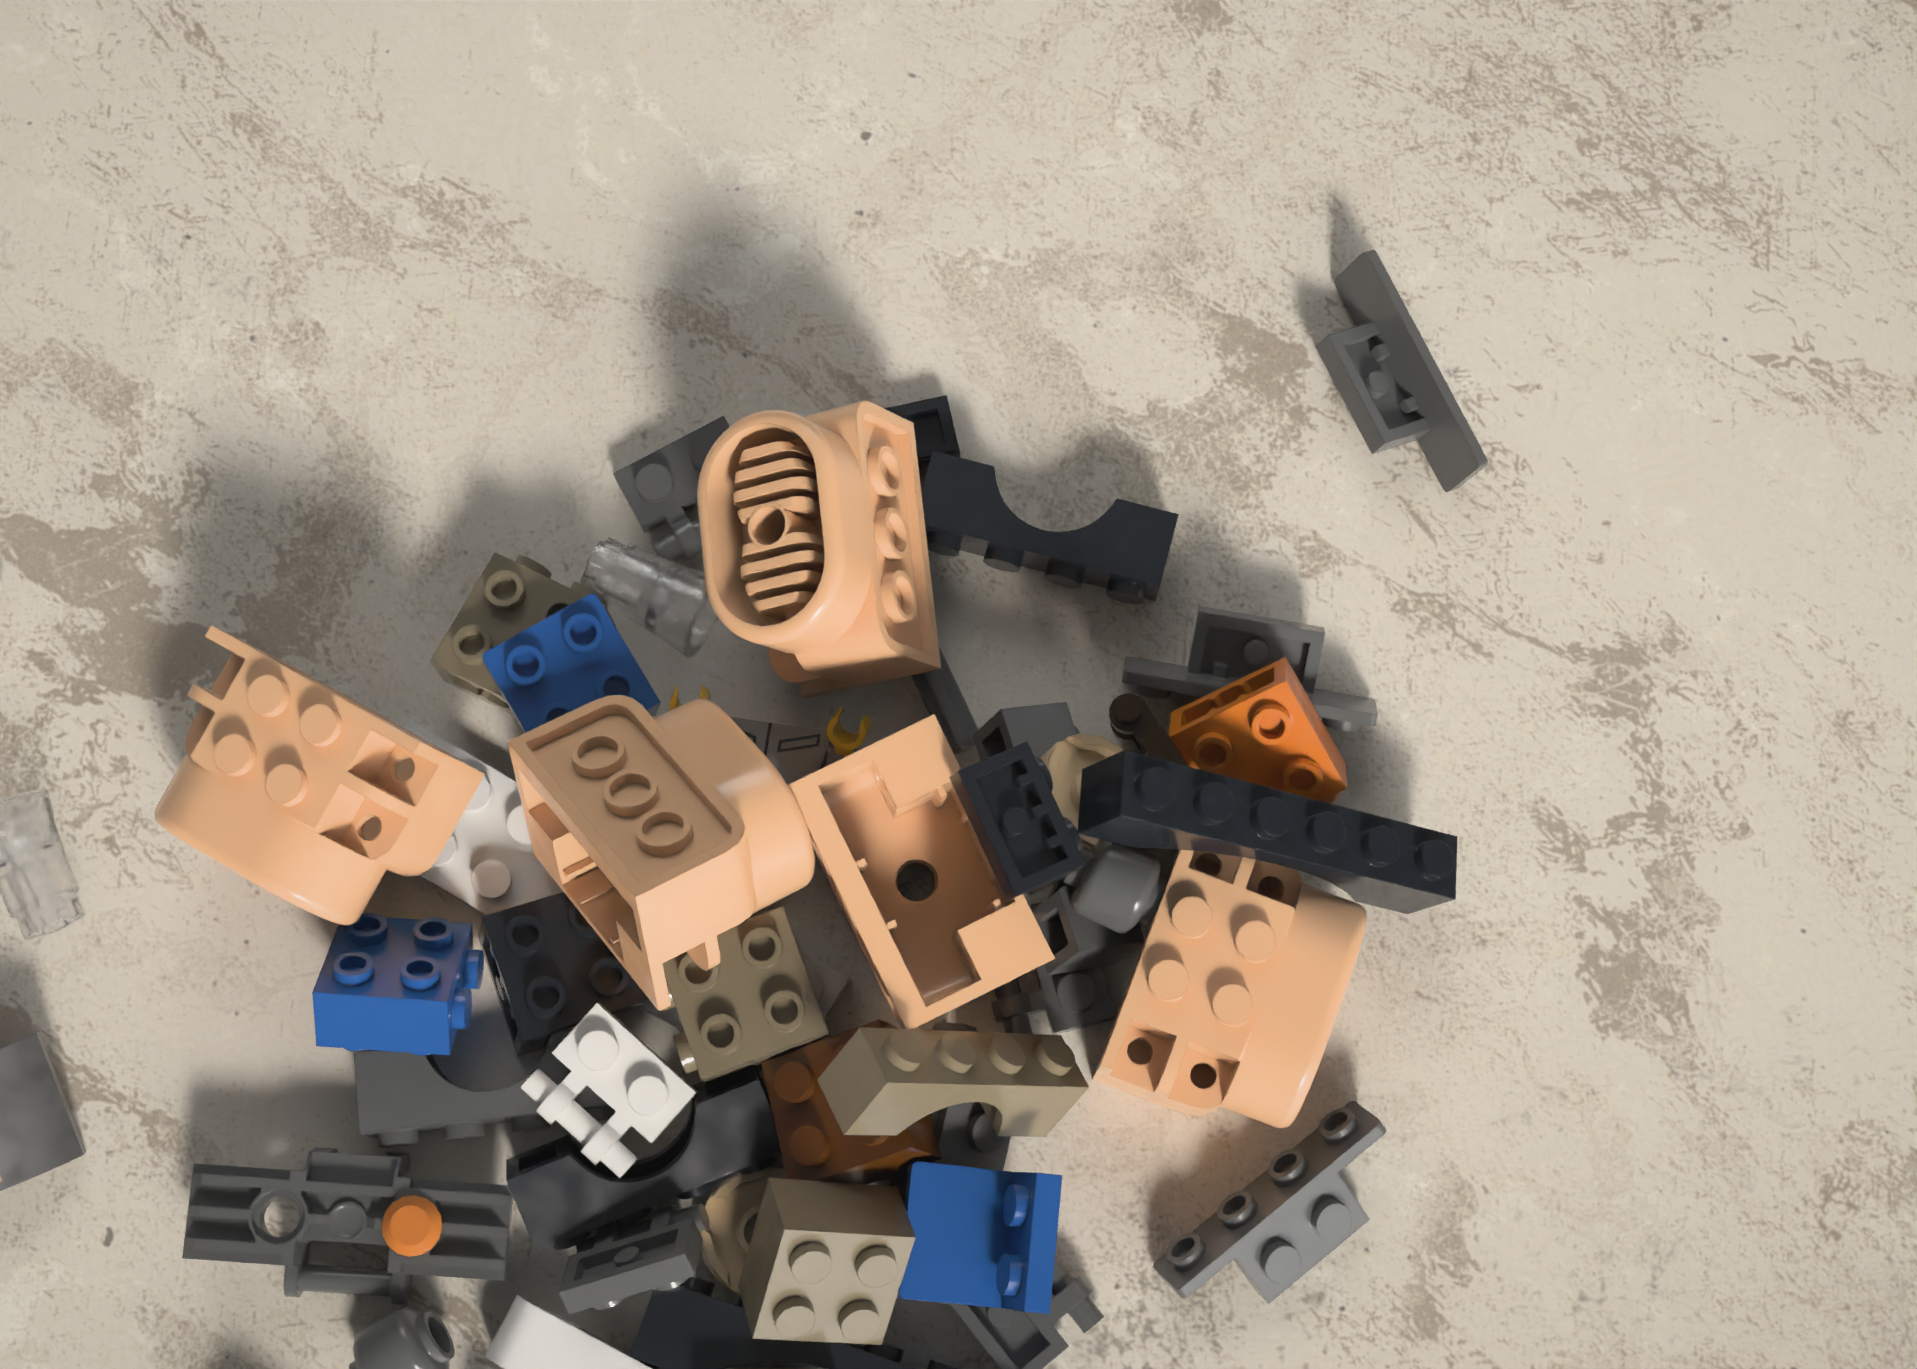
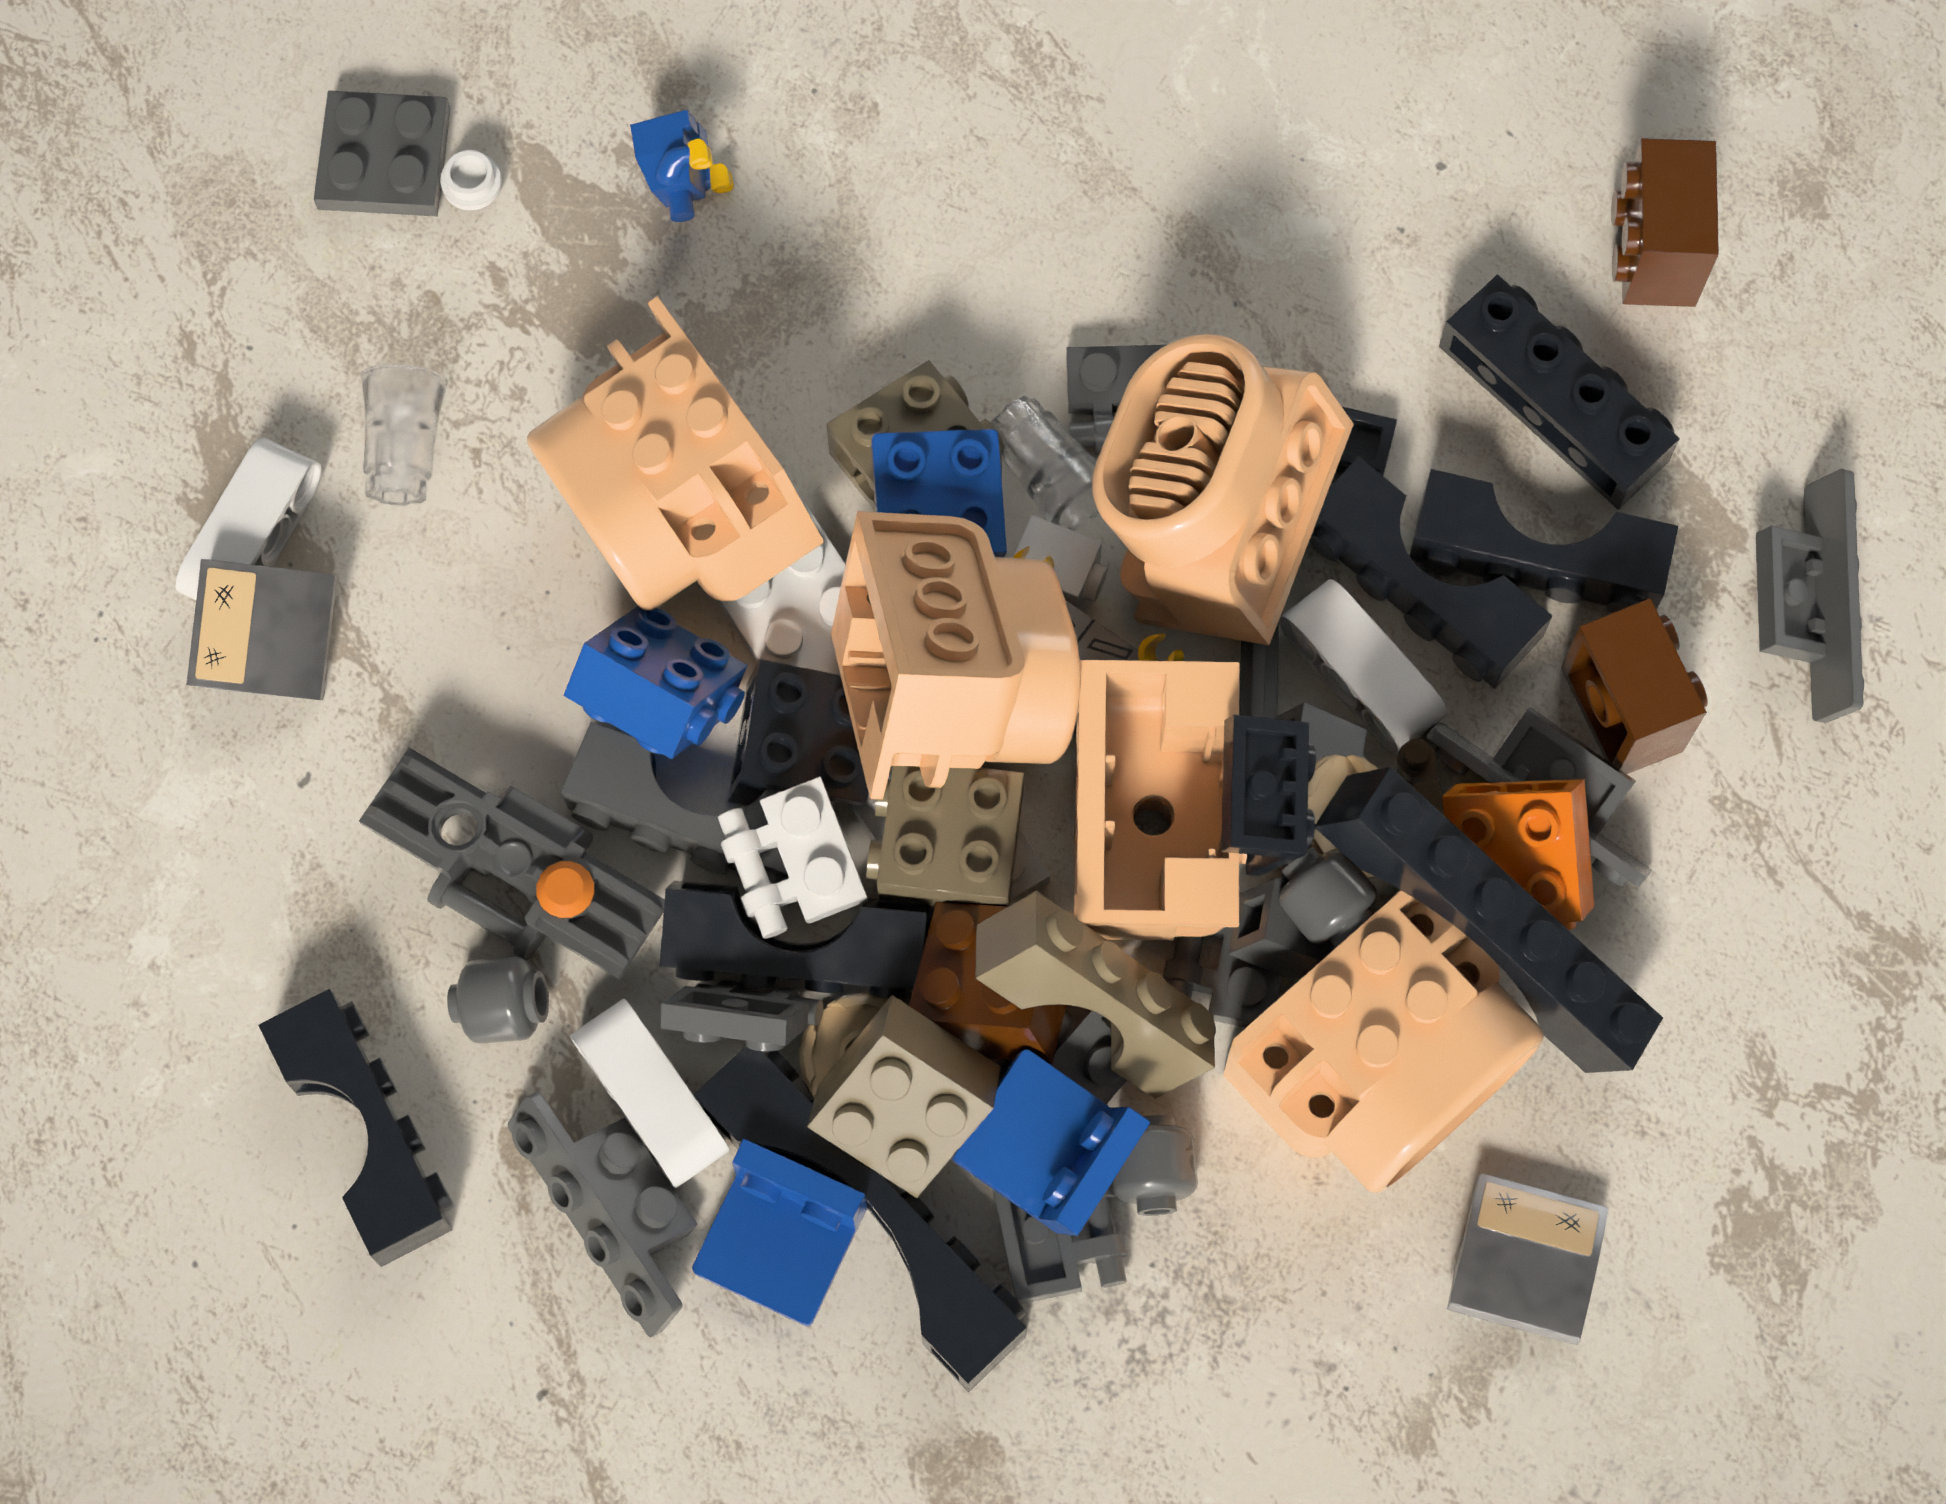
camera: 30 degrees right, 5 degrees down
dark grey bracket [1153,1101,1386,1304] -> none
none -> blue piece [630,109,734,222]
none -> white brick [1014,515,1108,610]
none -> dark grey head [1112,1115,1198,1216]
none -> white beam [1279,579,1447,755]
none -> black arch [1409,469,1679,613]
none -> black brick [1439,274,1680,510]
none -> flat silver slope [1447,1173,1609,1345]
none -> reddish brown brick [1561,598,1708,774]
none -> reddish brown brick [1611,138,1719,307]

